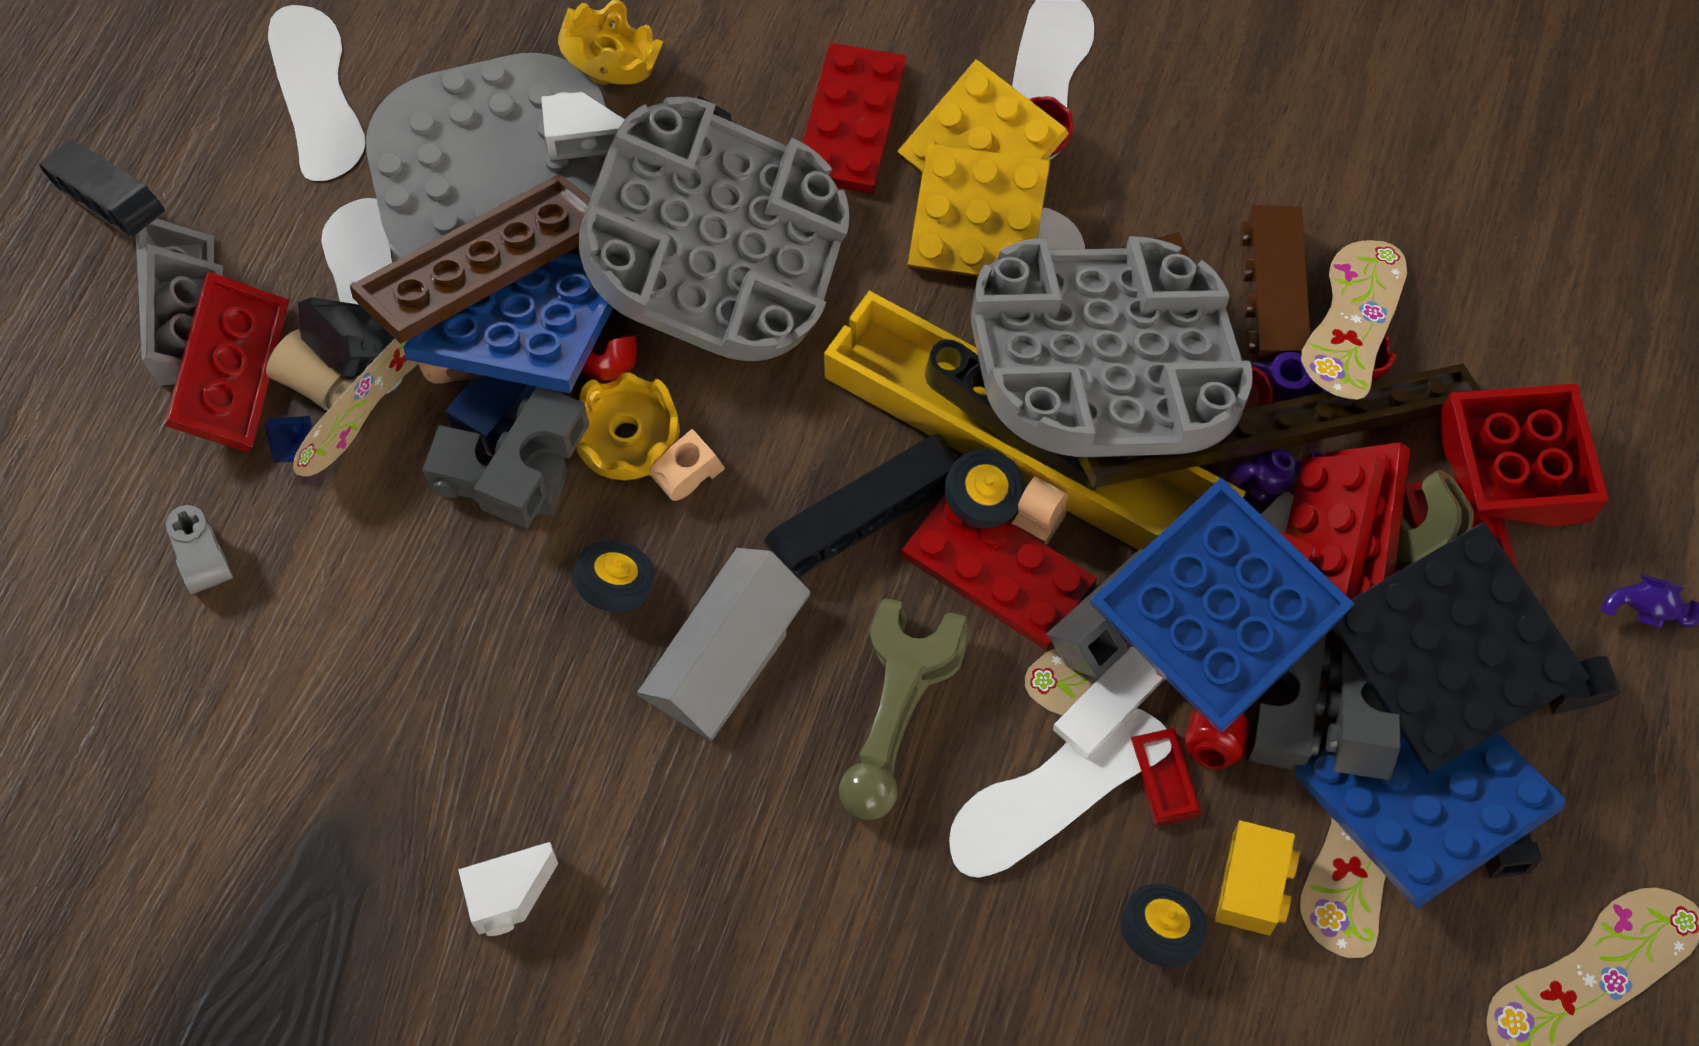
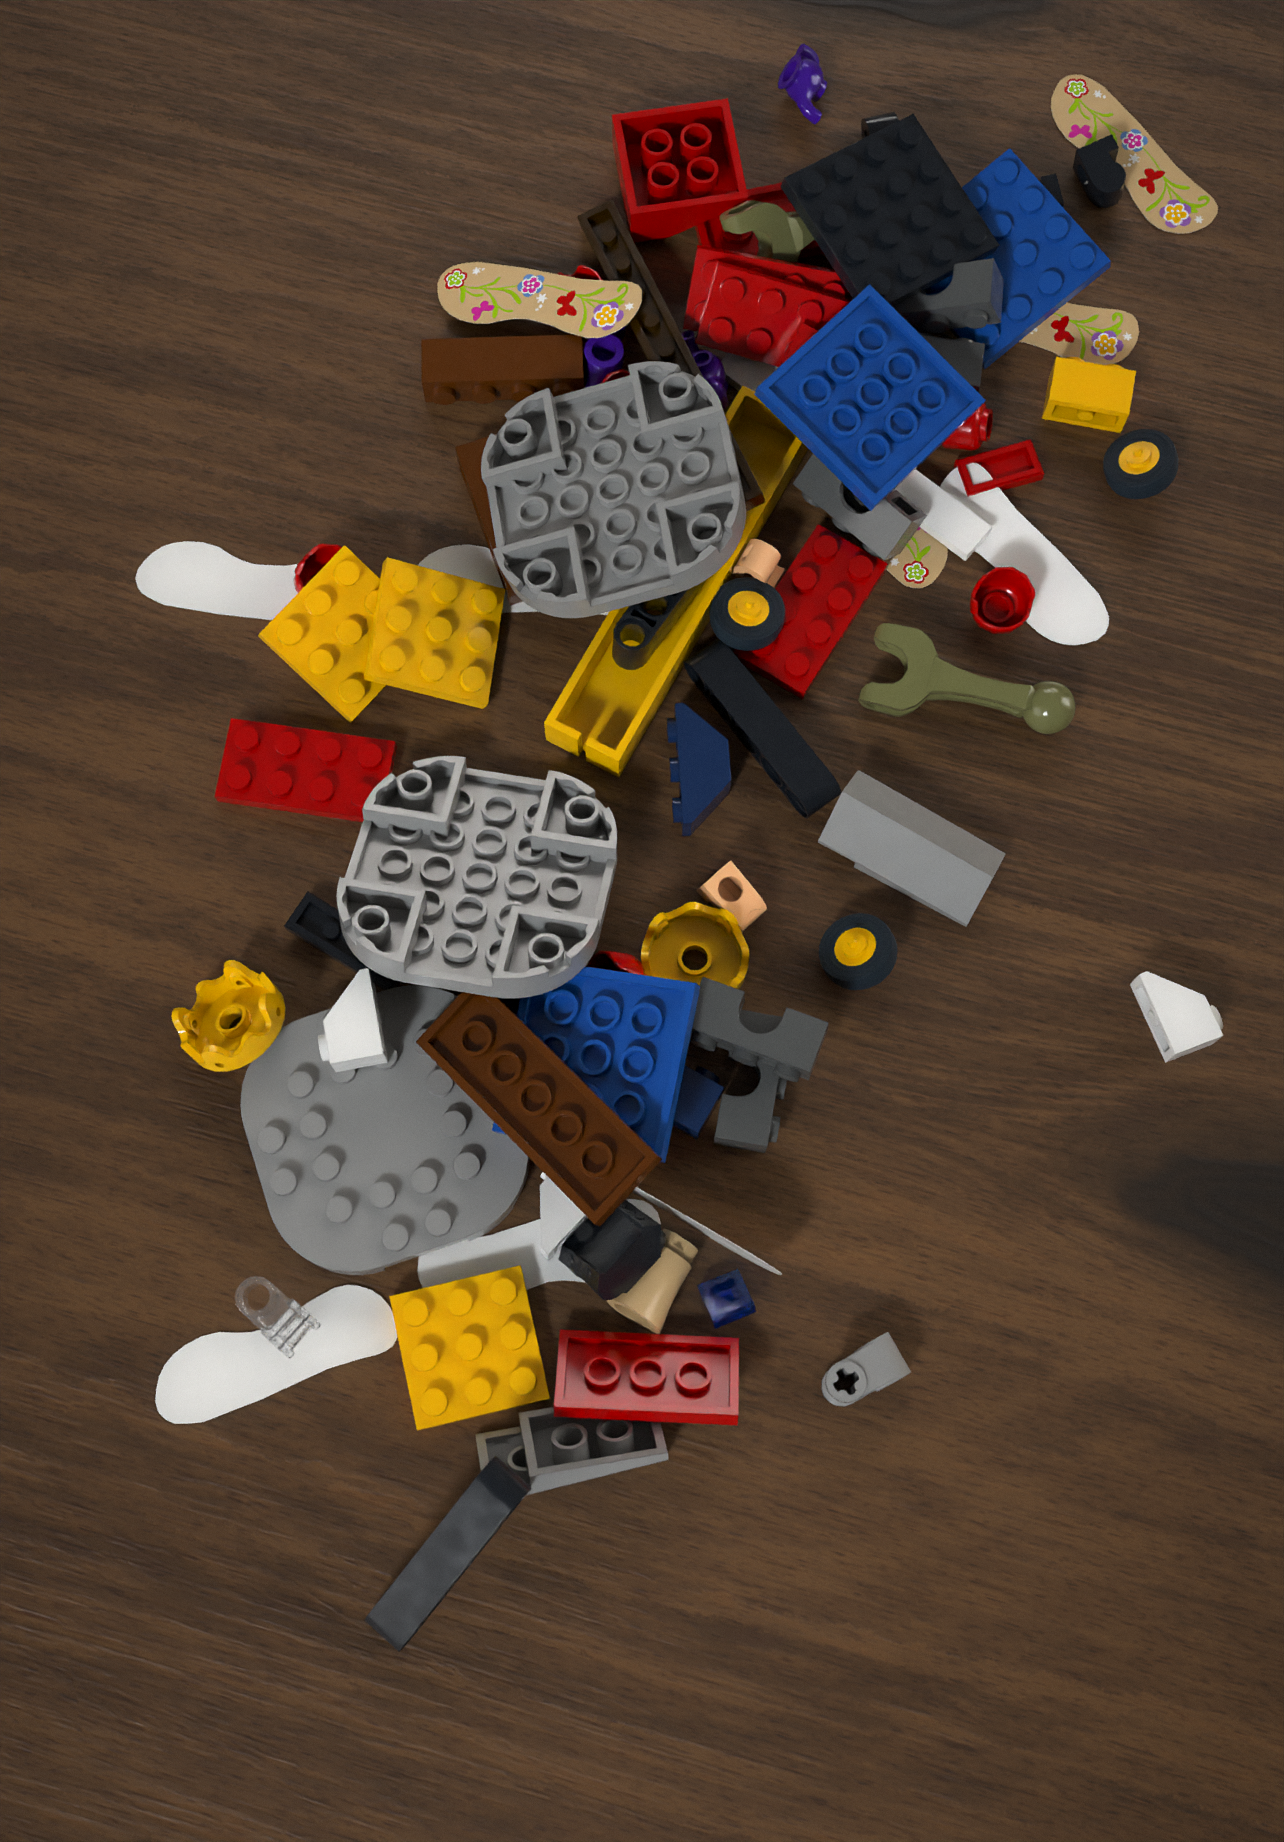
camera: 95 degrees left, 10 degrees up
none -> clear piece [235,1276,321,1359]
none -> yellow plate [389,1265,550,1431]
none -> dark blue slope [667,703,731,836]
none -> red hair [970,567,1036,634]
none -> black leg [1073,134,1126,208]

